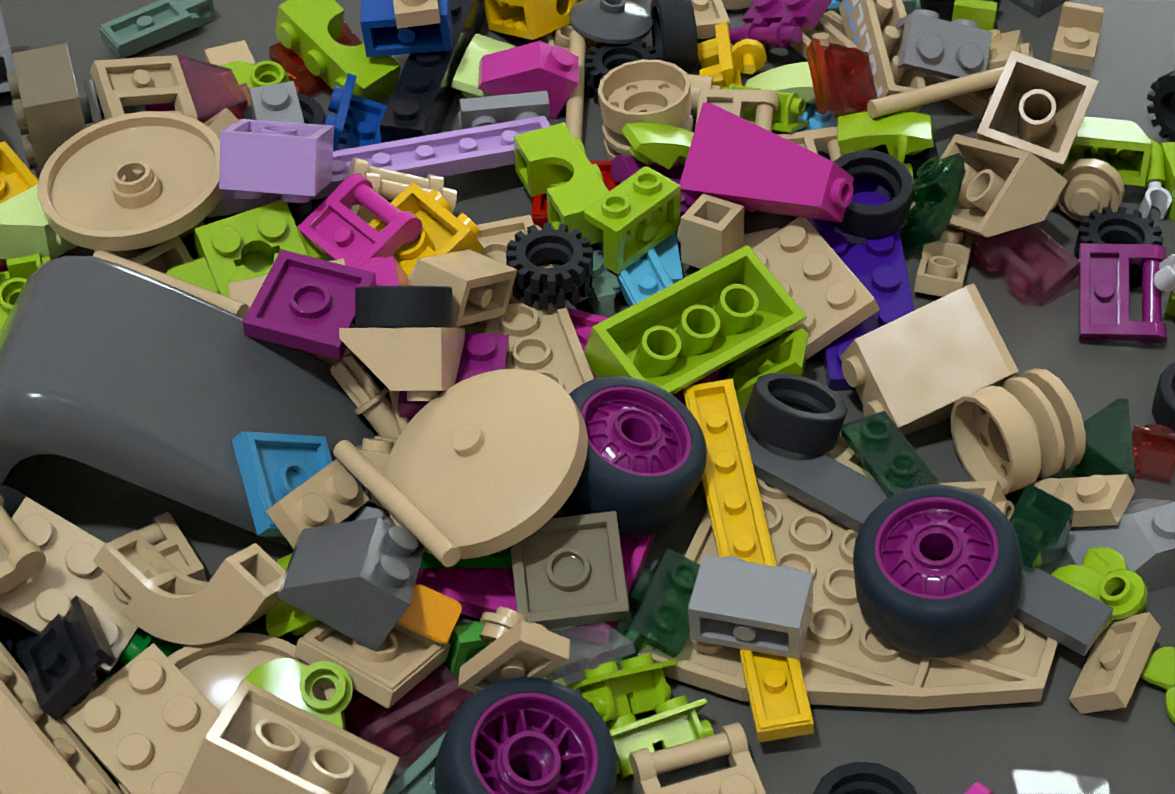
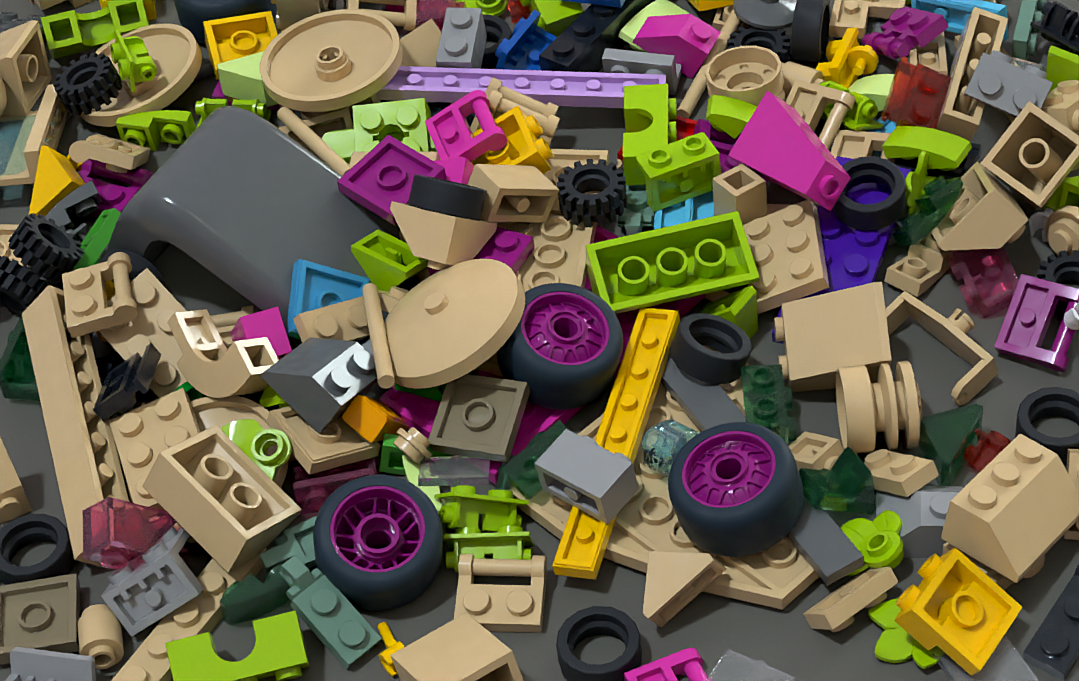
camera: 30 degrees right, 0 degrees up
lavender brick [219,119,334,203] -> none
tan plate [458,620,570,693] -> none
tan bar [867,66,1005,118] -> none
none -> dark pink slope [230,307,292,360]
none -> lime slope [351,229,428,291]
none -> clear light blue head [642,419,699,477]
none -> tan slope [643,551,726,627]
none -> tan piece [885,291,999,405]

